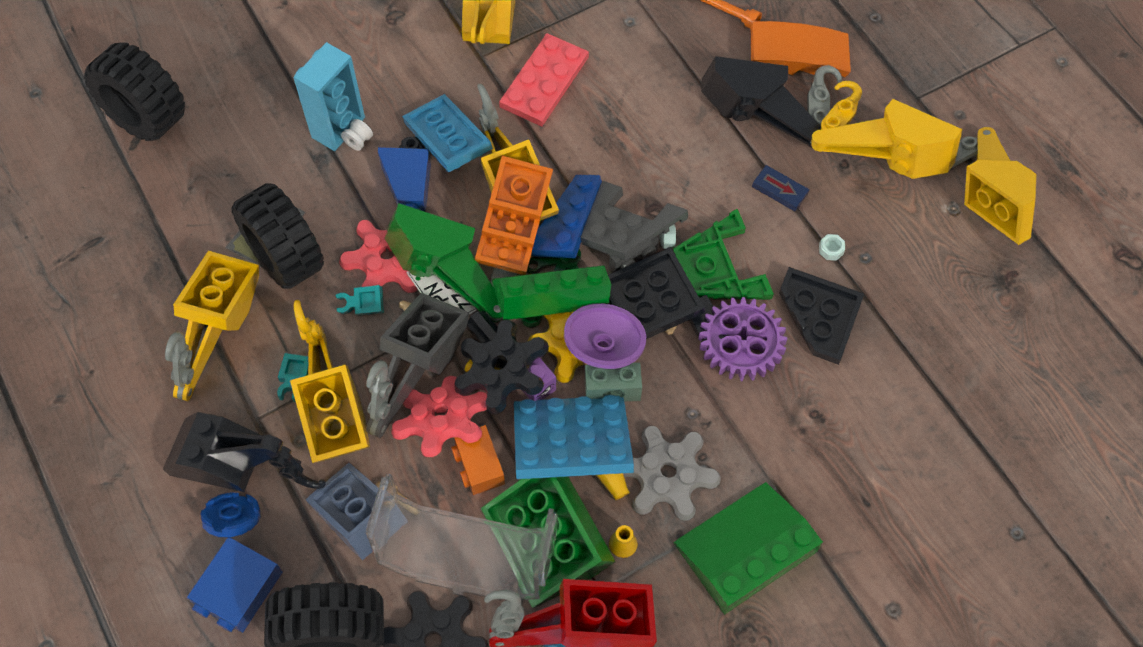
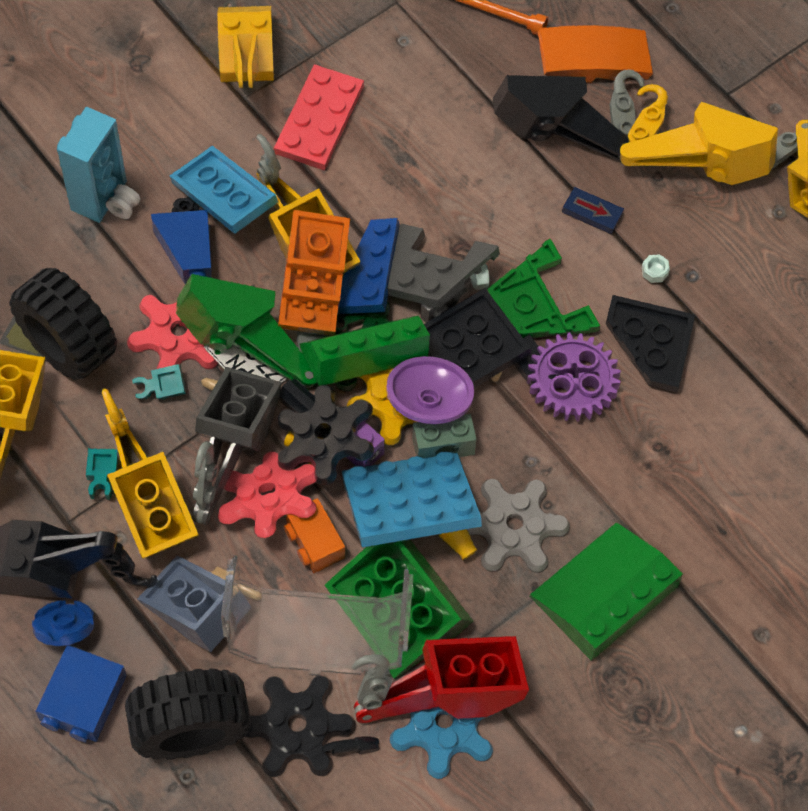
camera: 10 degrees left, 0 degrees up
yellow cone [609,525,638,558] -> none

